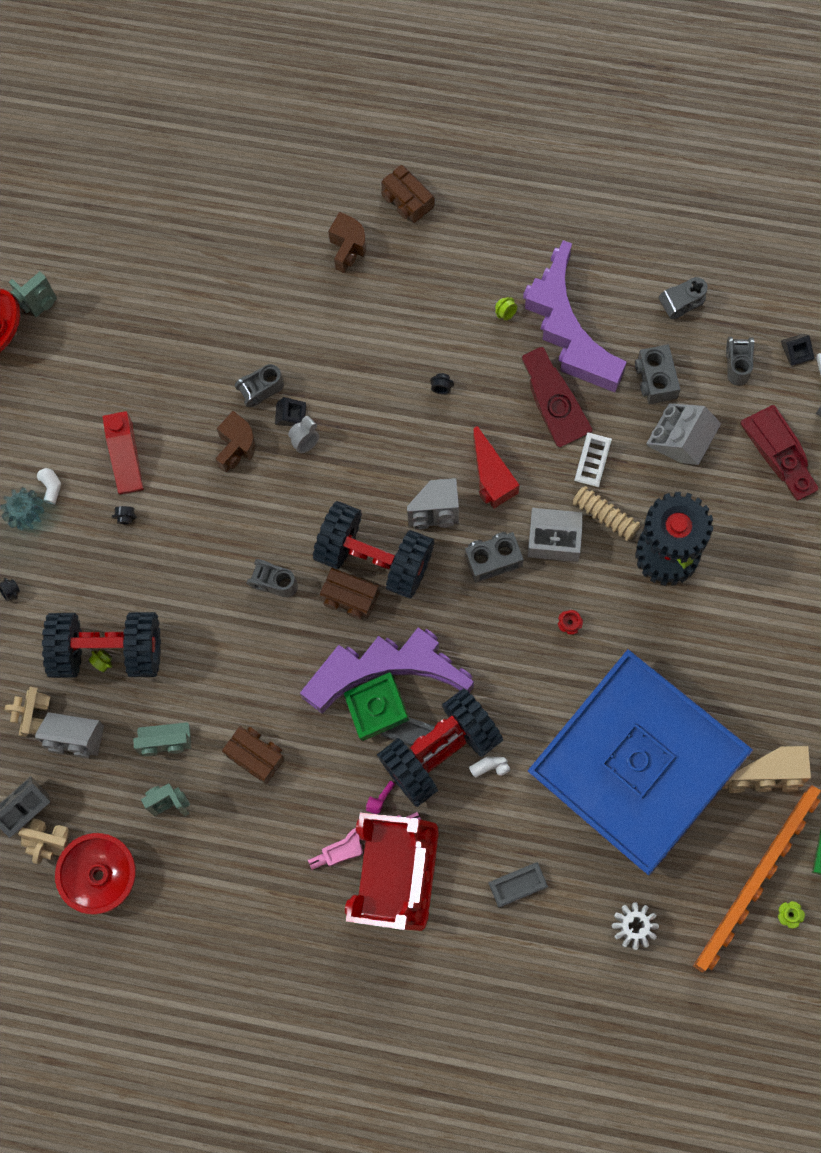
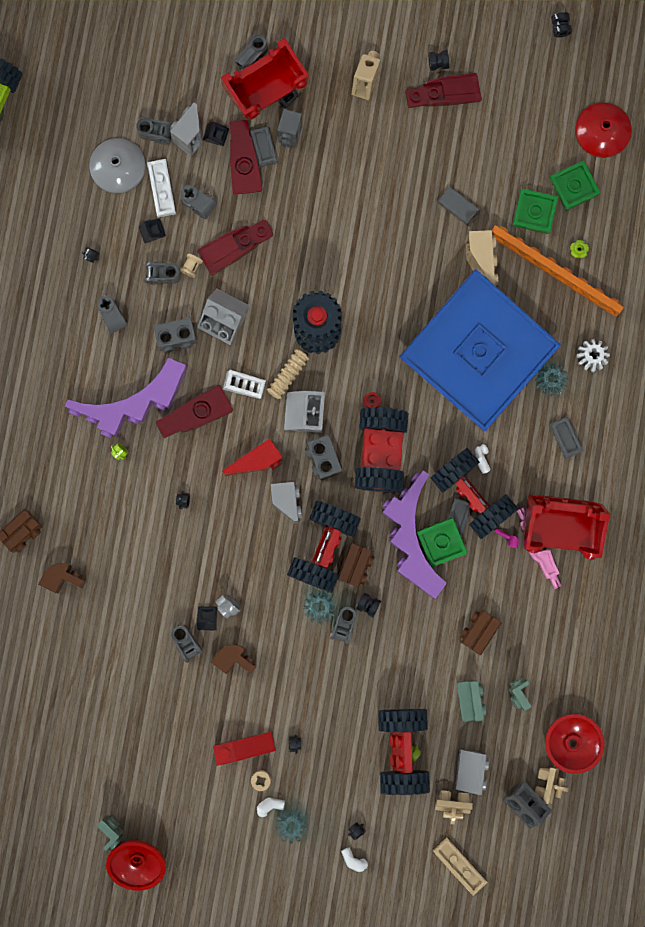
camera: 95 degrees left, 10 degrees up
none -> black plate [82,247,100,263]
none -> tan bush [180,253,203,278]
none -> tan wheel [251,770,271,791]
none -> clear light blue gear [303,591,336,624]
none -> plate [355,407,409,493]
none -> black wheel [356,592,381,618]
none -> clear light blue gear [535,363,569,396]

